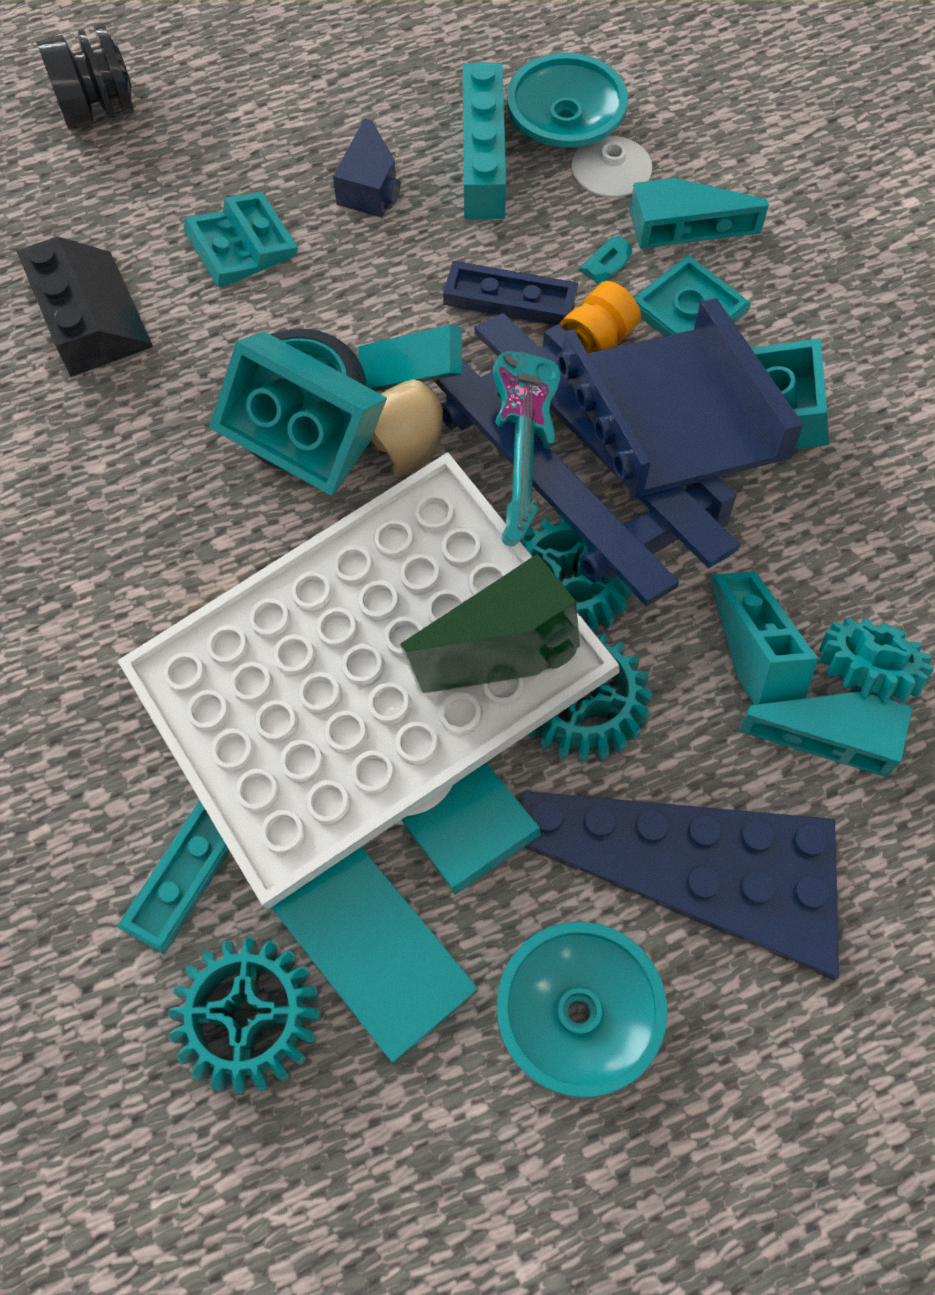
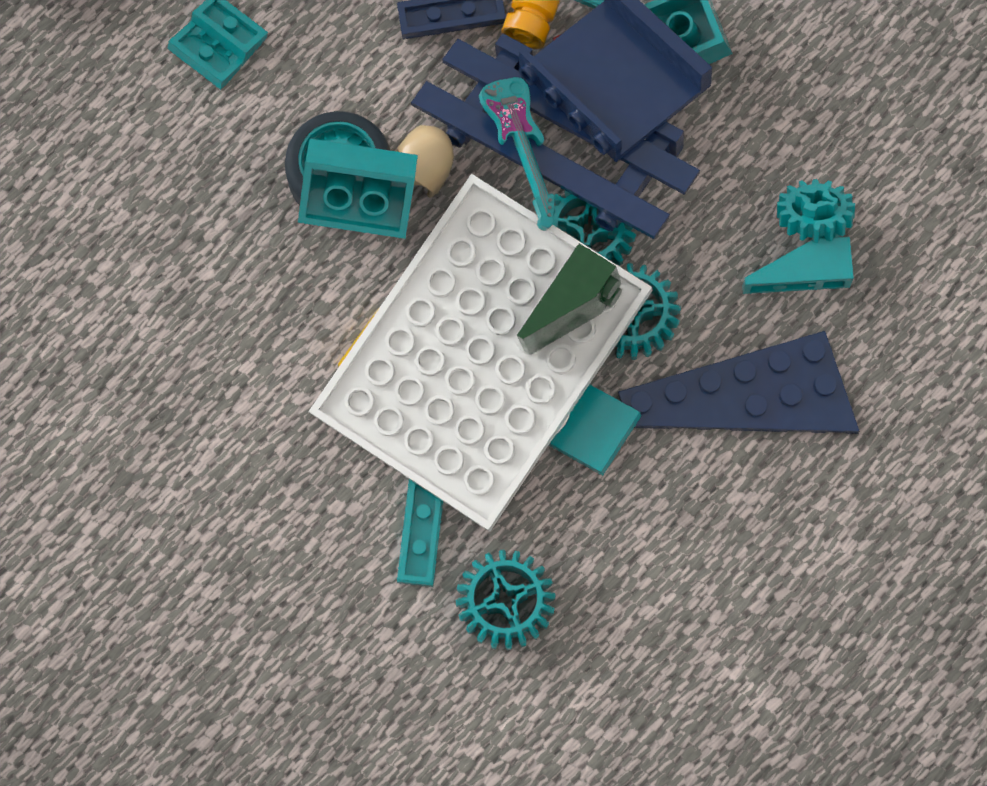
camera: 20 degrees left, 10 degrees up
black slope [16,236,153,377] -> none
teal tile [271,847,478,1065] -> none
teal tile [358,325,462,391] -> none
teal dish [497,922,667,1098] -> none
teal slope [710,571,818,705] -> none

